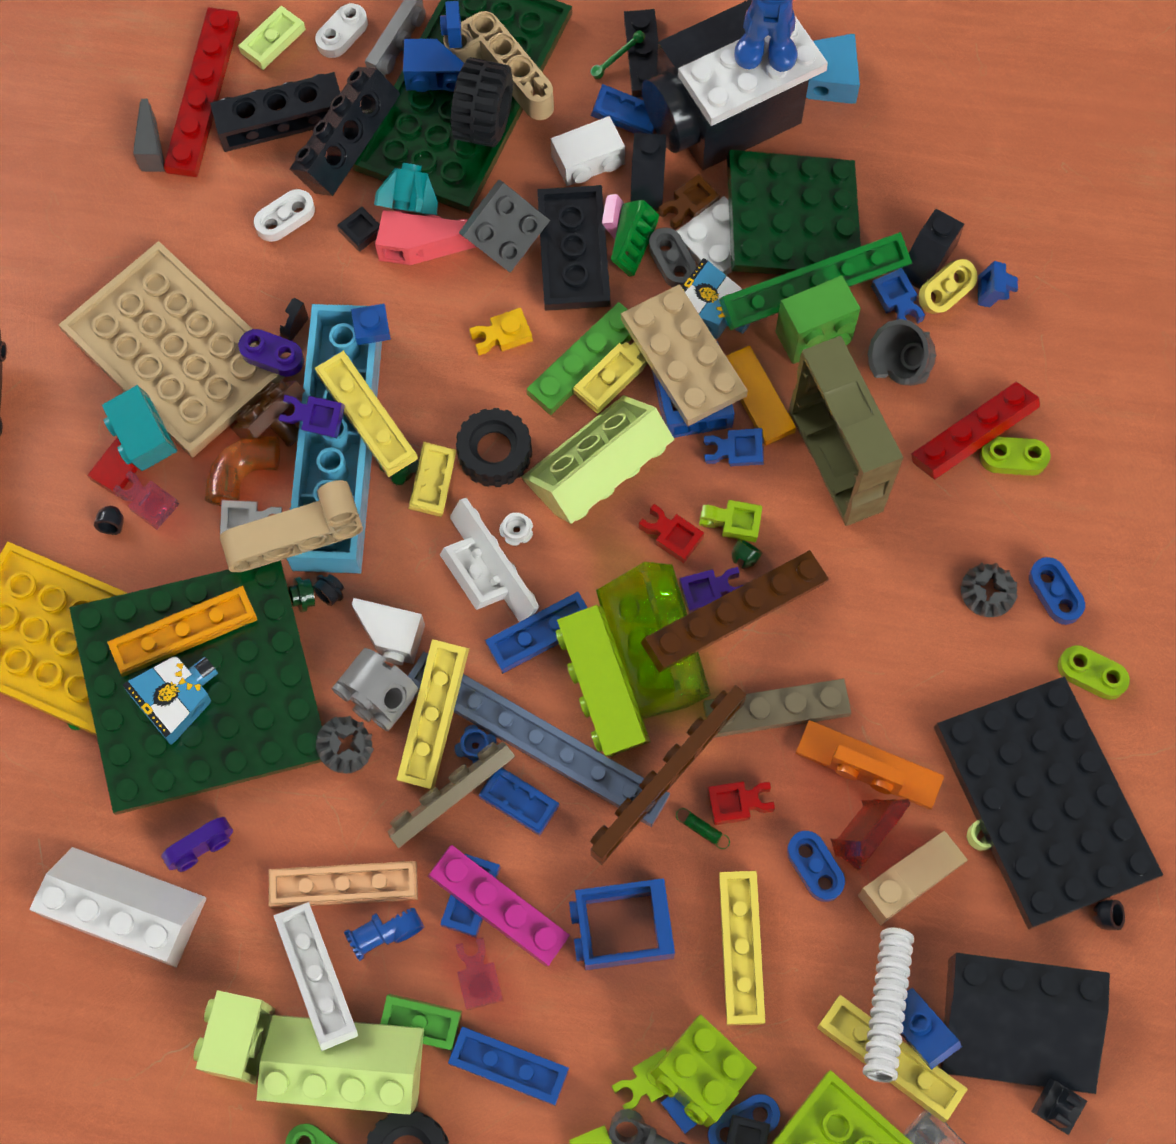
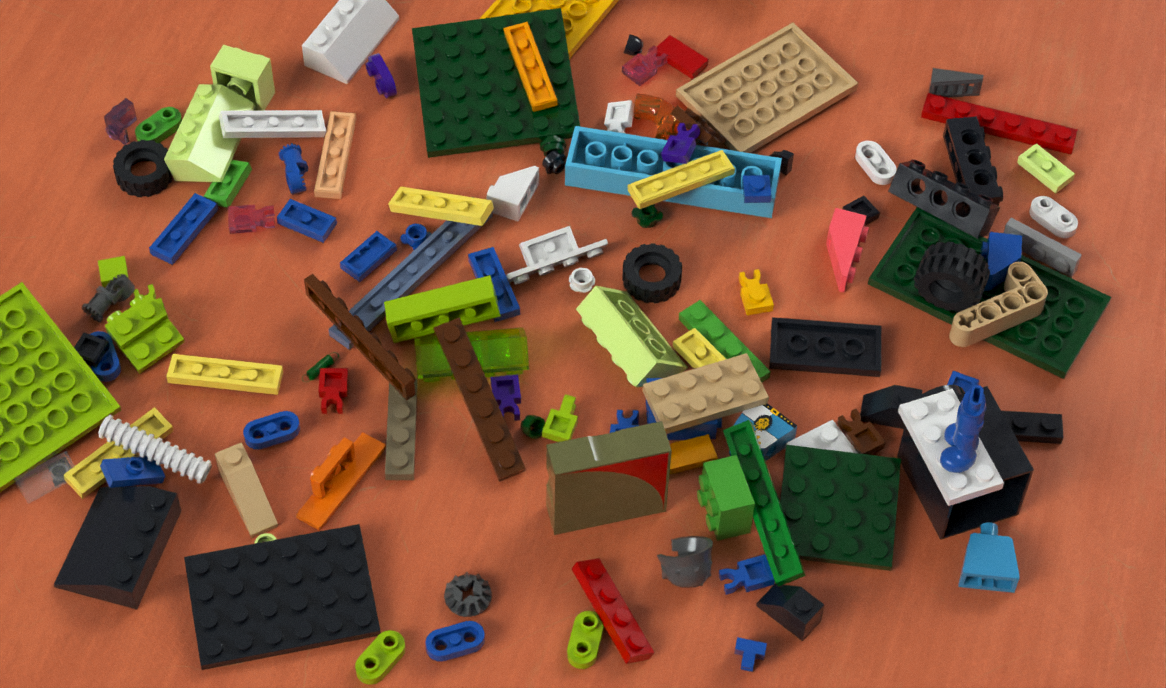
camera: 95 degrees right, 15 degrees down
teal brick [102,385,178,471] -> none
torso [123,656,218,745] -> none
tan beam [220,480,363,572] -> none
dark purple plate [238,329,304,377] -> none
dark grey gear [316,716,374,773] -> none
light grey brick [331,648,419,731] -> none
teal brick [374,163,438,215] -> none
dark tan plate [387,742,515,848] -> none
light yellow plate [408,442,457,517] -> none
dark pink plate [427,845,570,967] -> none
blue plate [440,1,462,49] -> none
dark grey plate [459,180,550,273] -> none
white brick [550,116,625,186] -> none
blue window [569,878,675,971] -> none
green hinge [590,31,645,79] -> none
bright pink tile [602,194,624,239] -> none
green slope [611,200,659,276] -> none
red plate [638,504,704,564] -> none
dark grey plate [649,227,696,287] -> none
clear red slope [830,798,910,871] -> none
light yellow plate [918,259,978,314] -> none
black tile [1031,1078,1087,1135] -> none
black hinge [1093,900,1125,930] -> none

